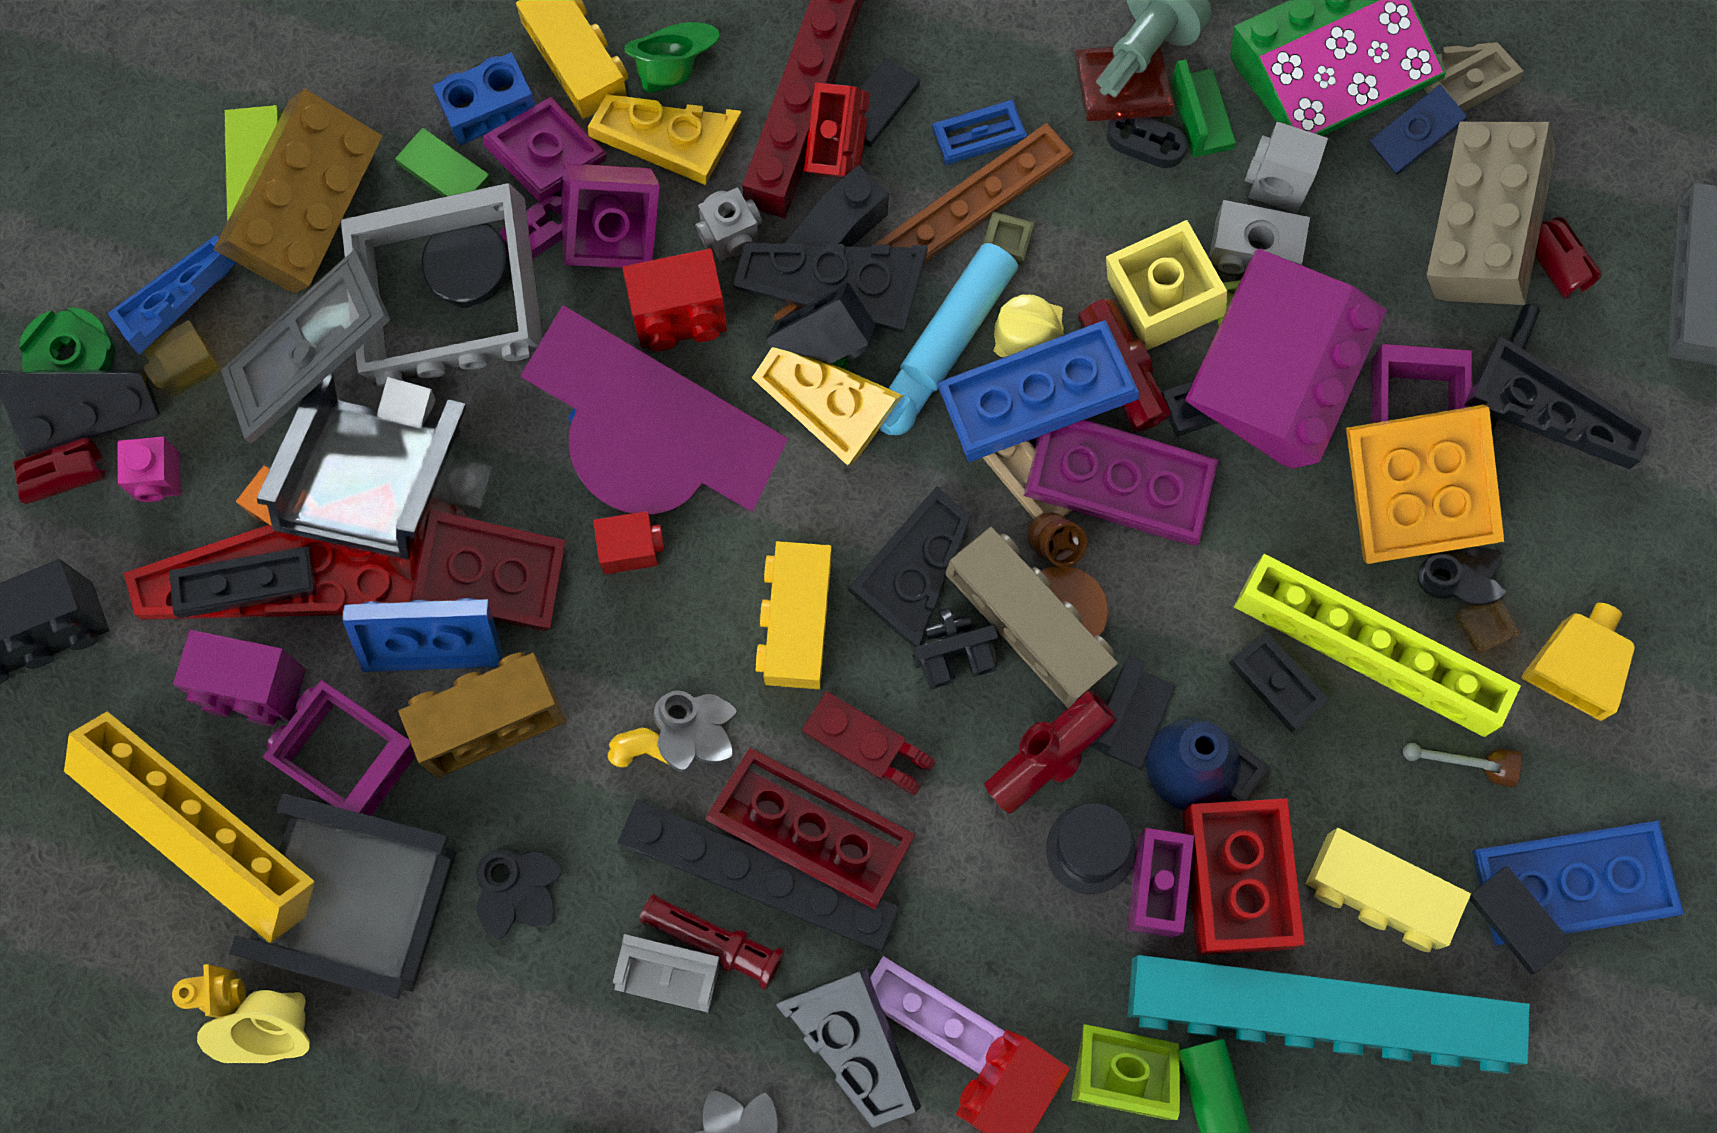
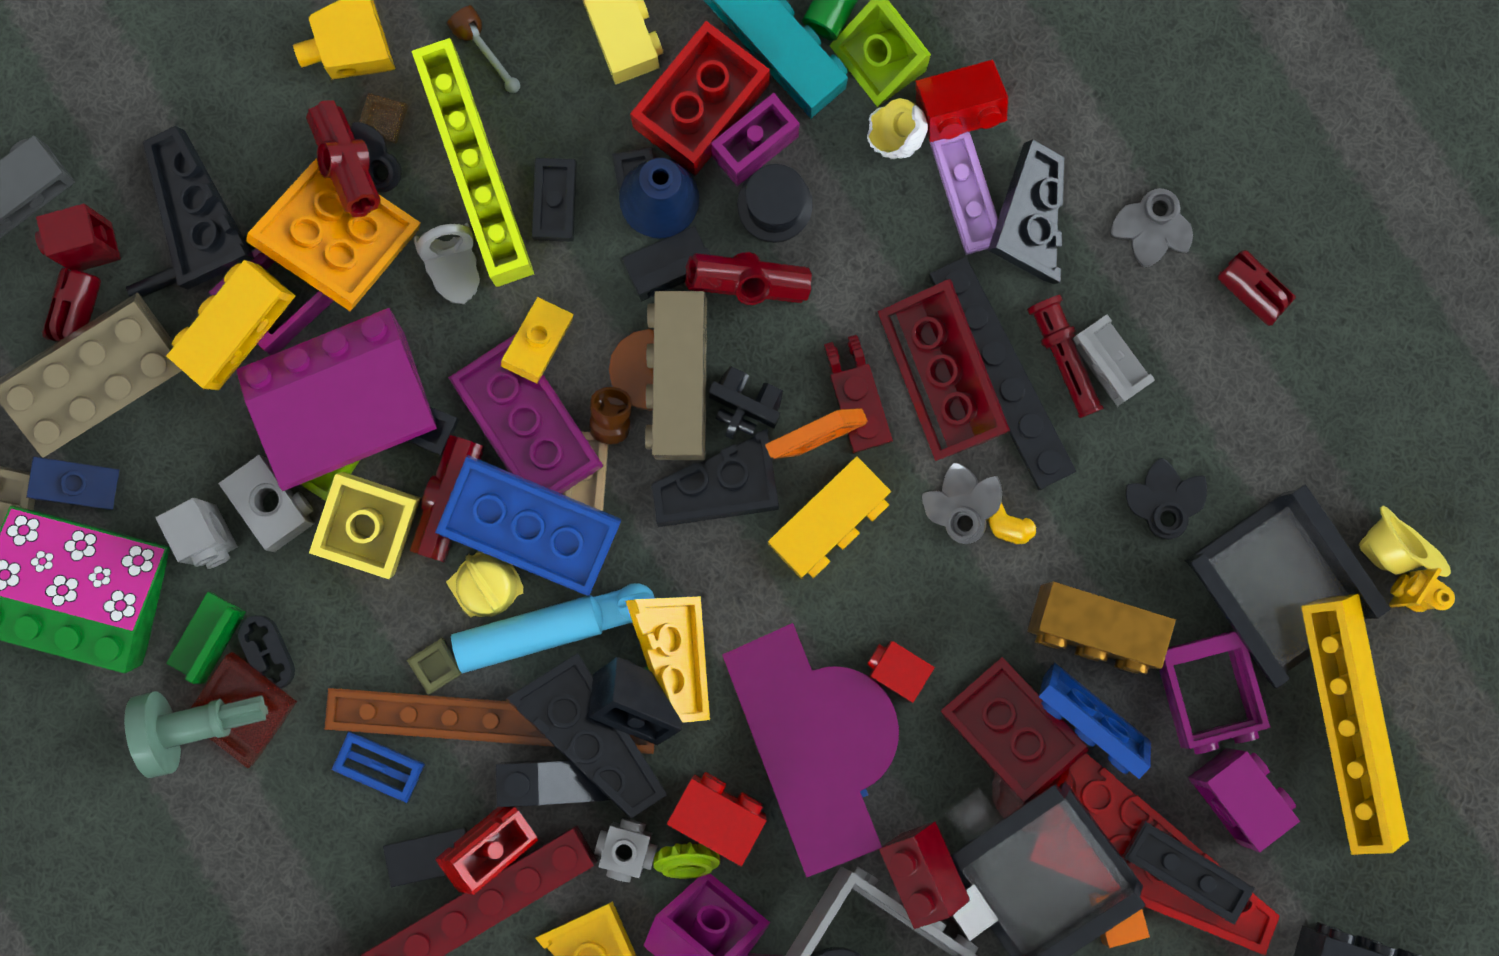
camera: 135 degrees left, 10 degrees up
none -> dark red brick [35,203,121,271]
none -> yellow brick [166,260,296,390]
none -> dark red piece [306,100,381,217]
none -> light grey piece [414,223,480,305]
none -> yellow plate [501,297,574,384]
none -> lime gear [653,842,720,879]
none -> orange tile [765,408,868,459]
none -> light yellow hair [867,98,928,159]
none -> dark red brick [879,821,970,929]

